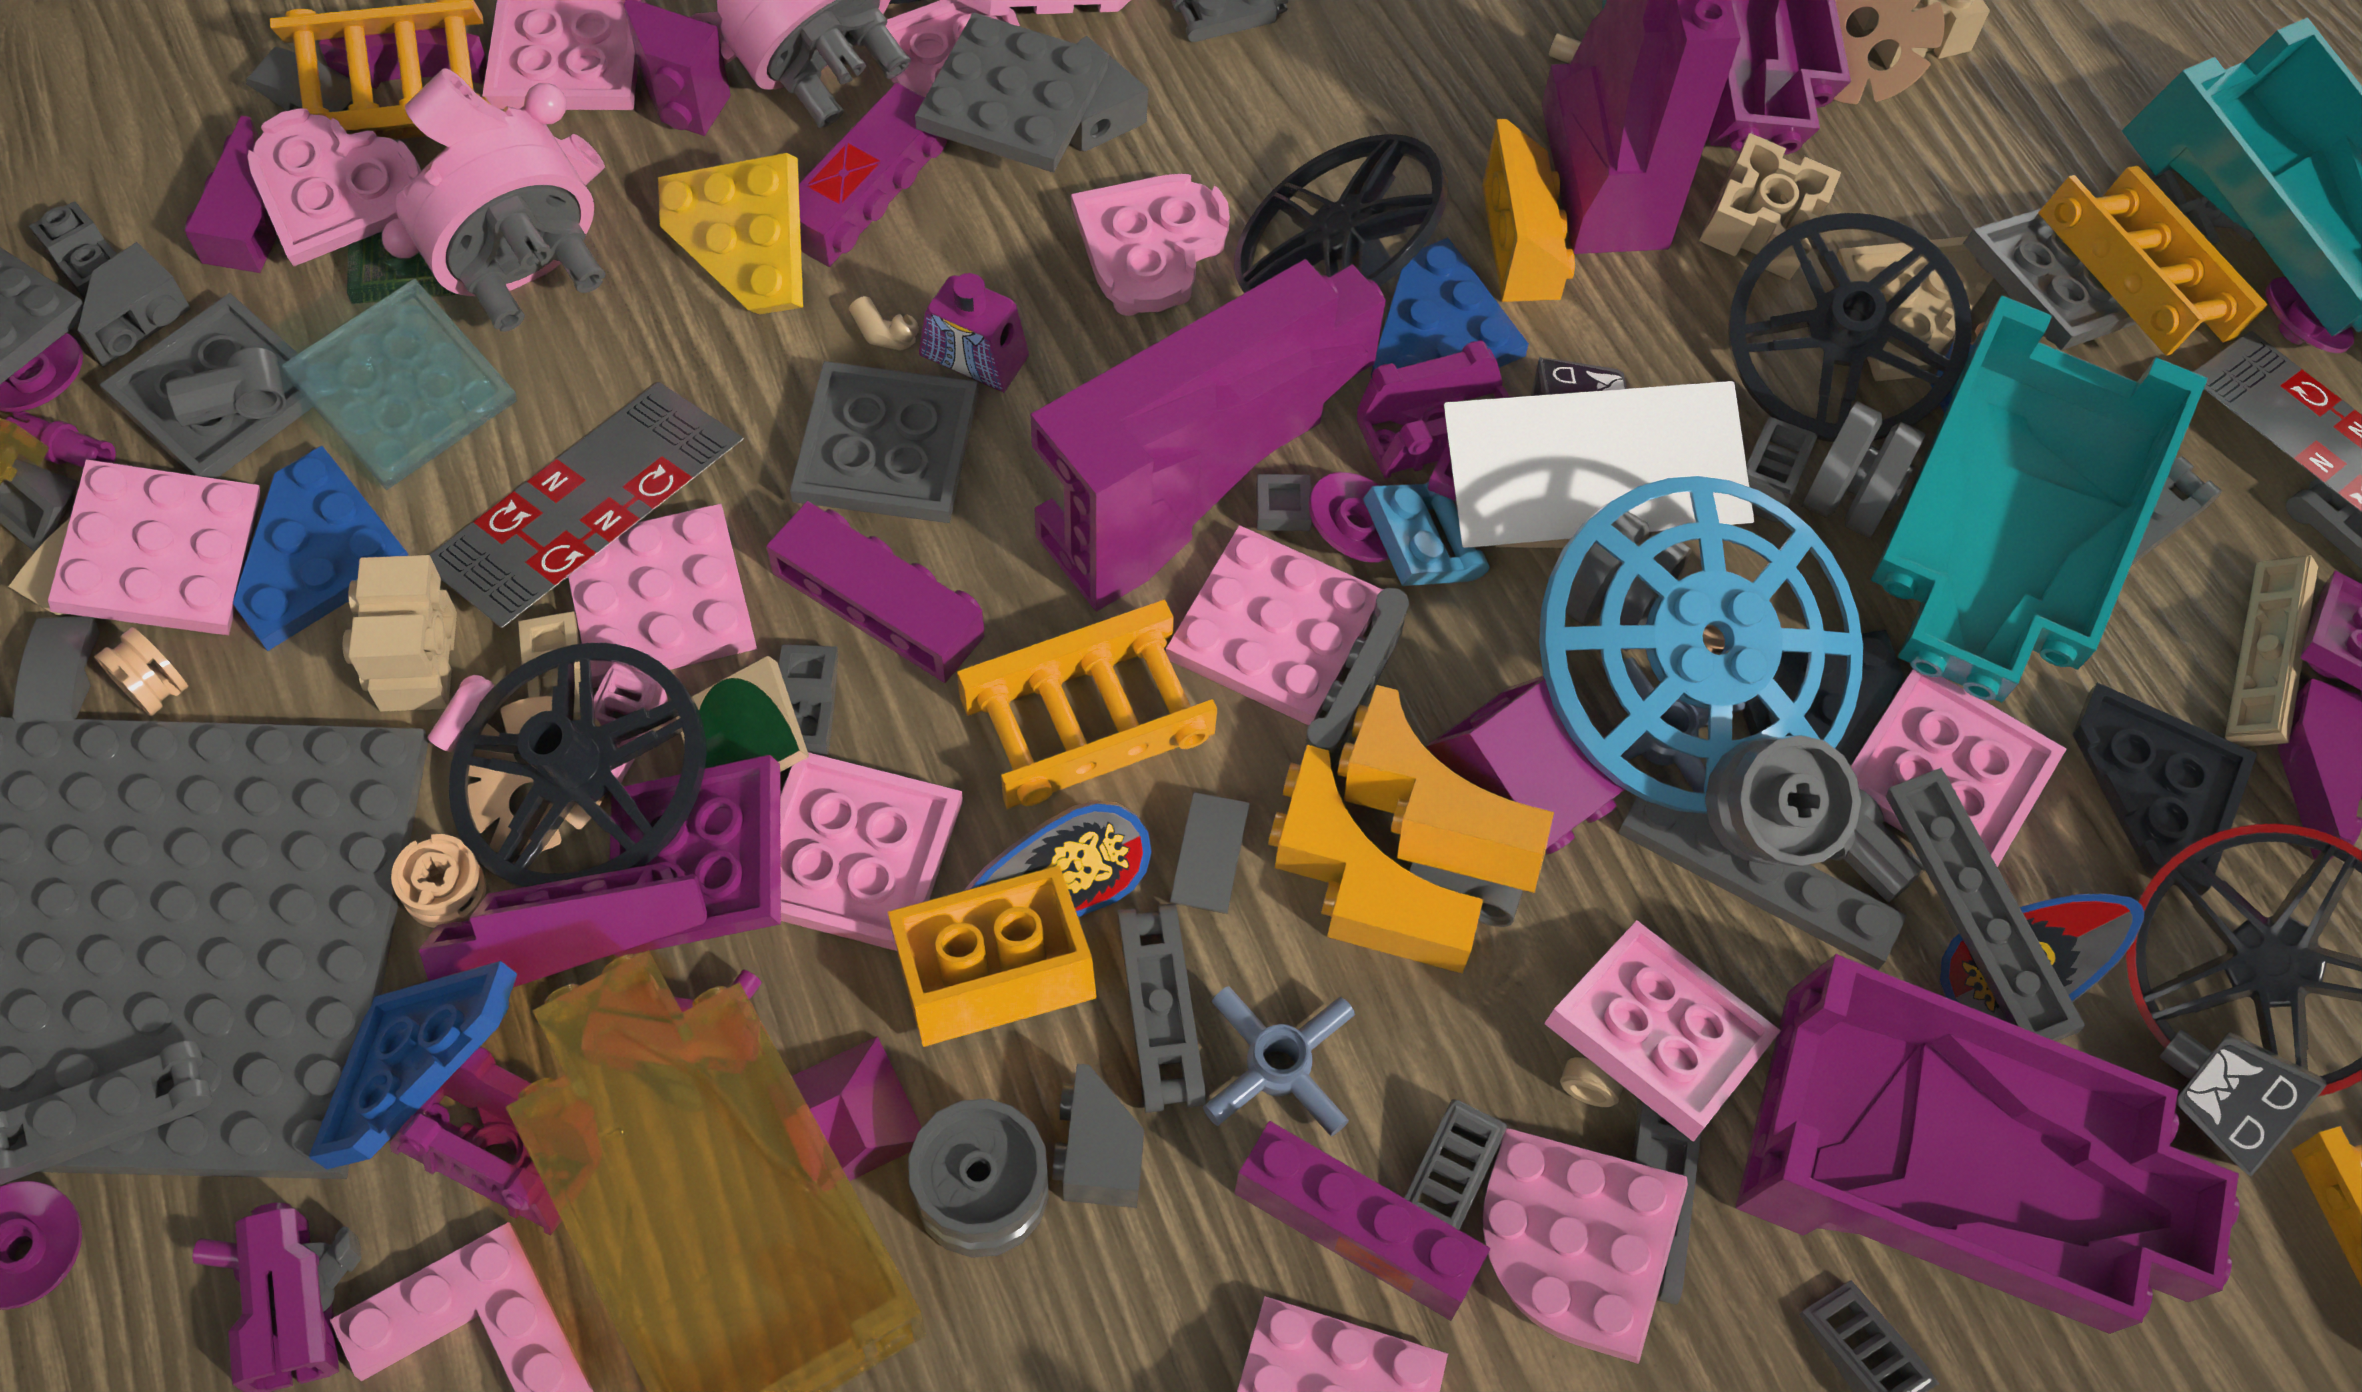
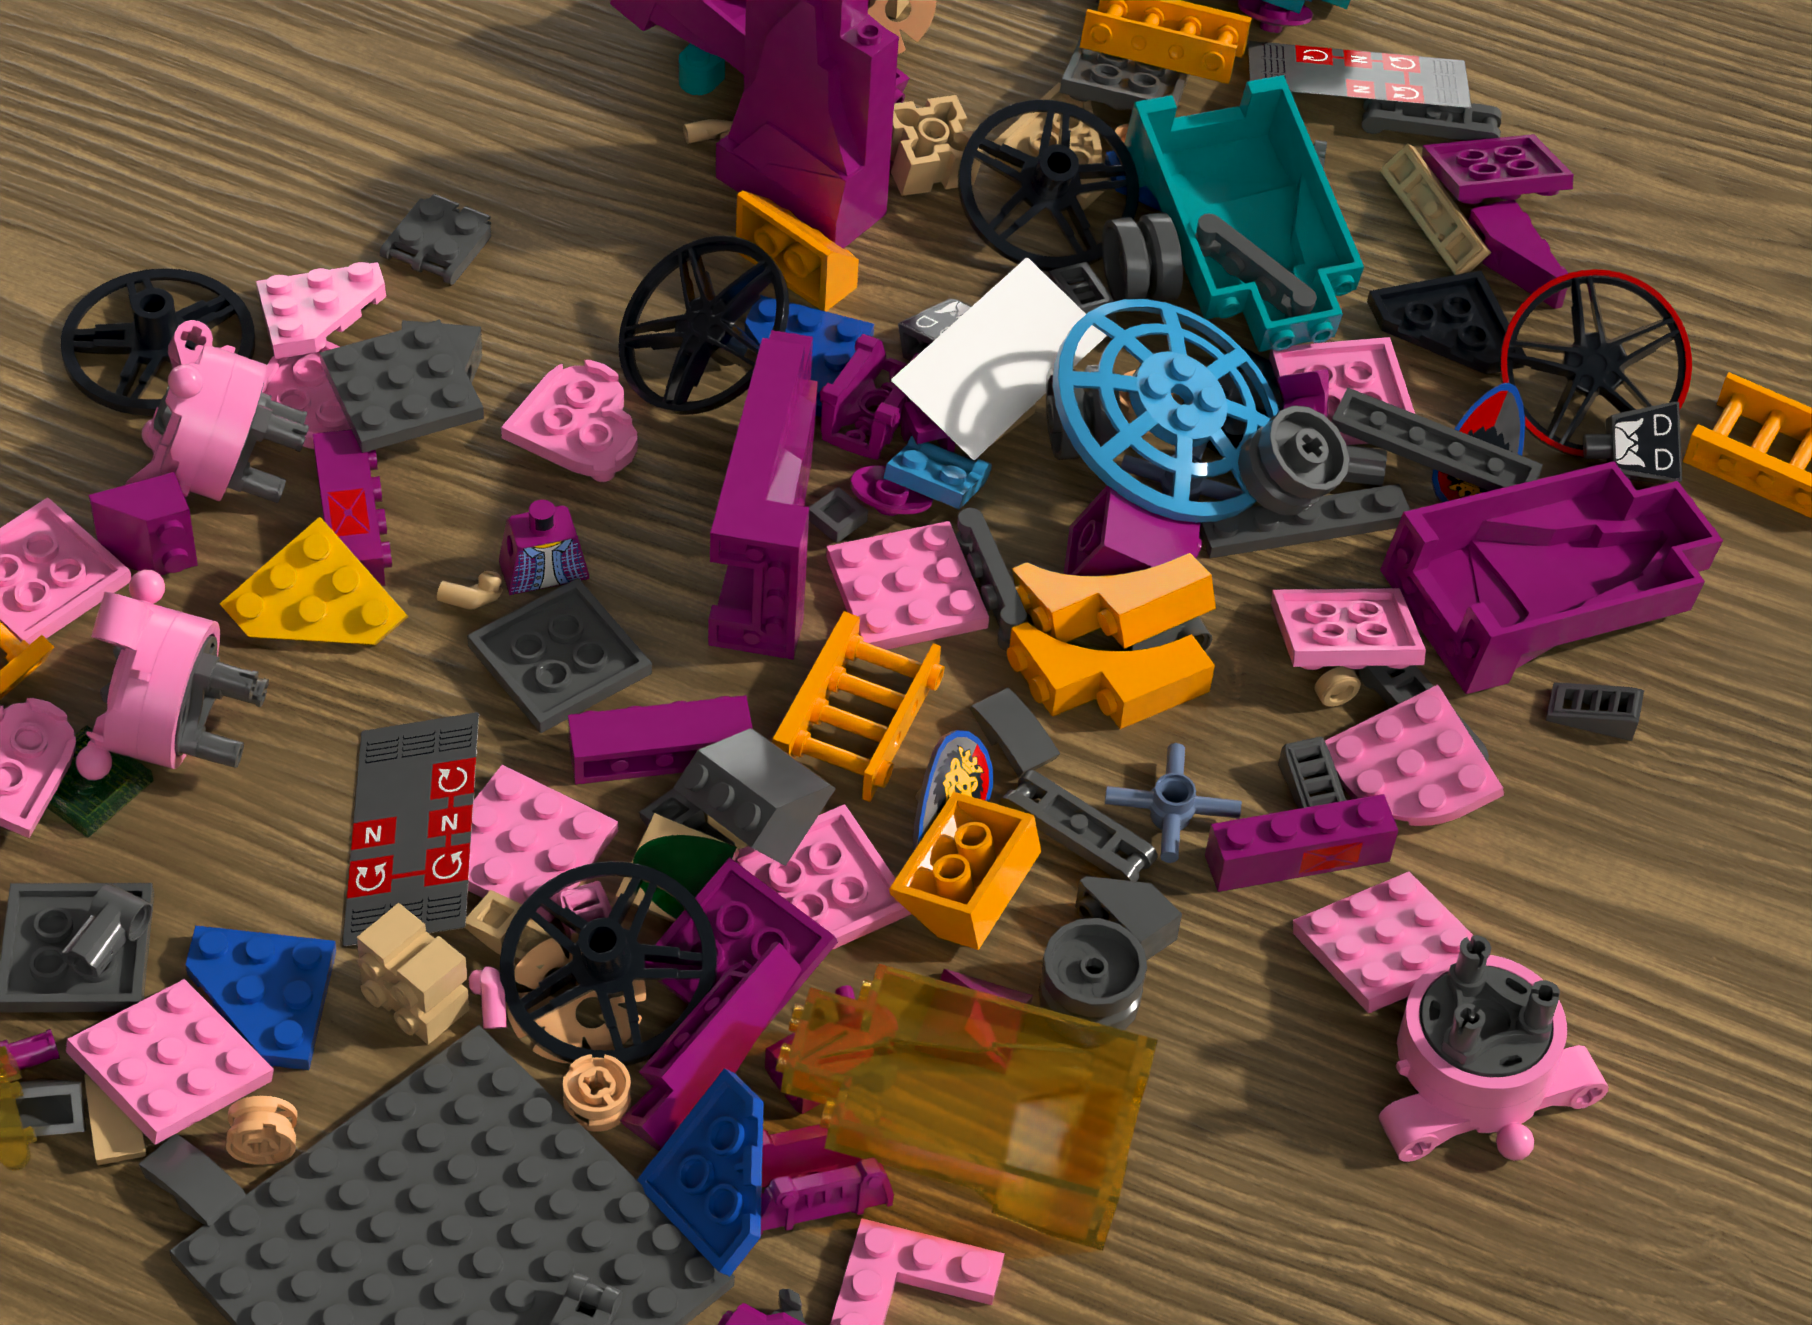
camera: 45 degrees left, 10 degrees down
clear light blue plate [282,279,517,491] -> none
none -> dark grey slope [673,728,836,866]
none -> dark grey plate [1195,213,1317,319]
none -> magenta slope [1278,369,1329,418]

